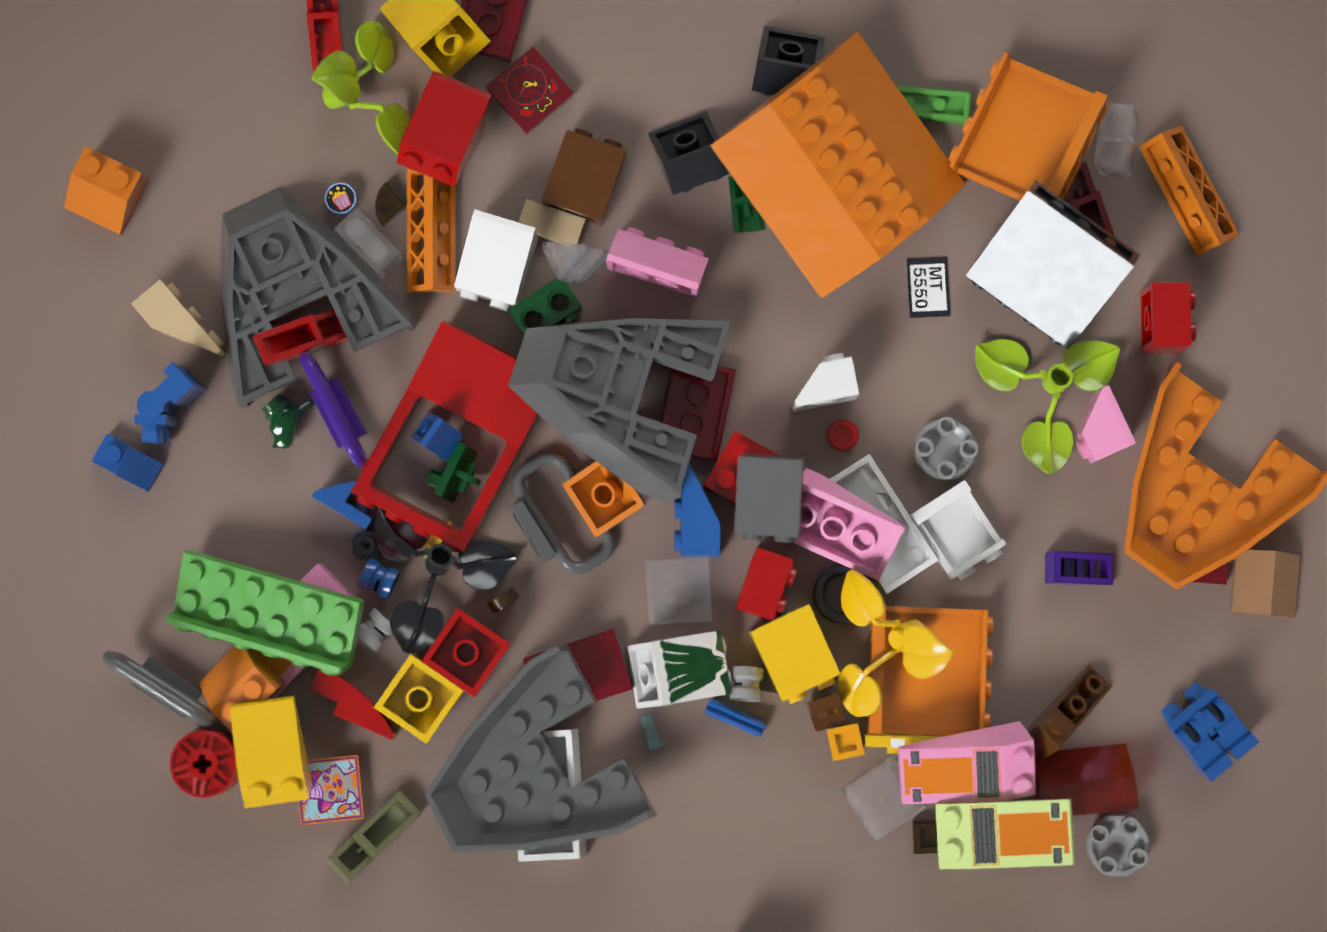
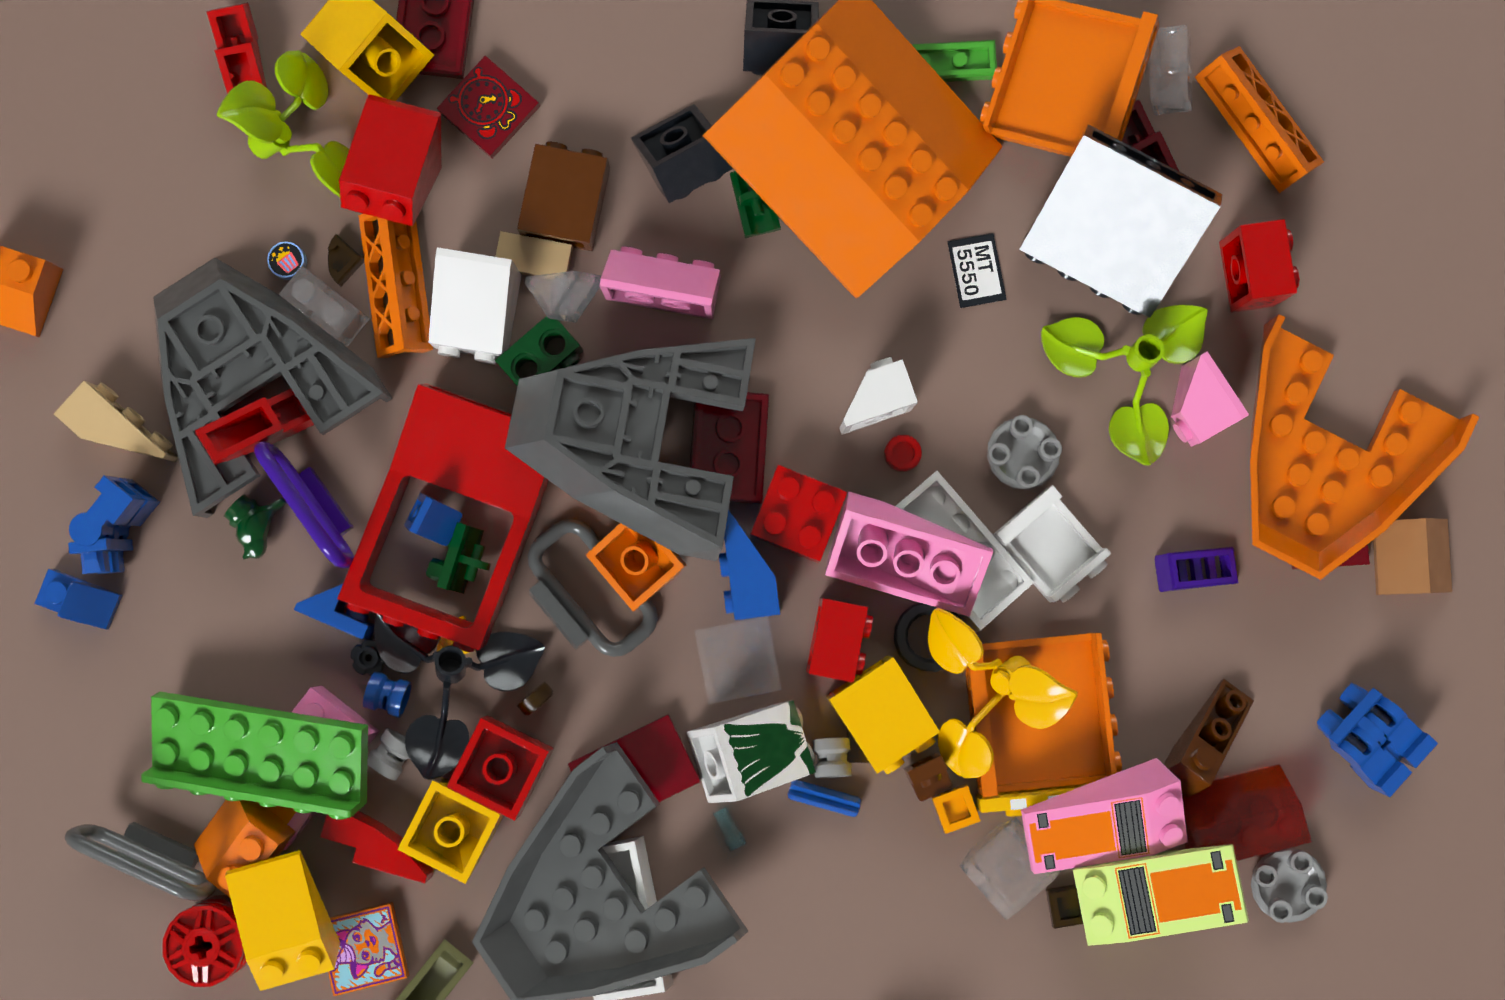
camera: 10 degrees left, 0 degrees up
dark grey panel [735,454,806,542] -> none

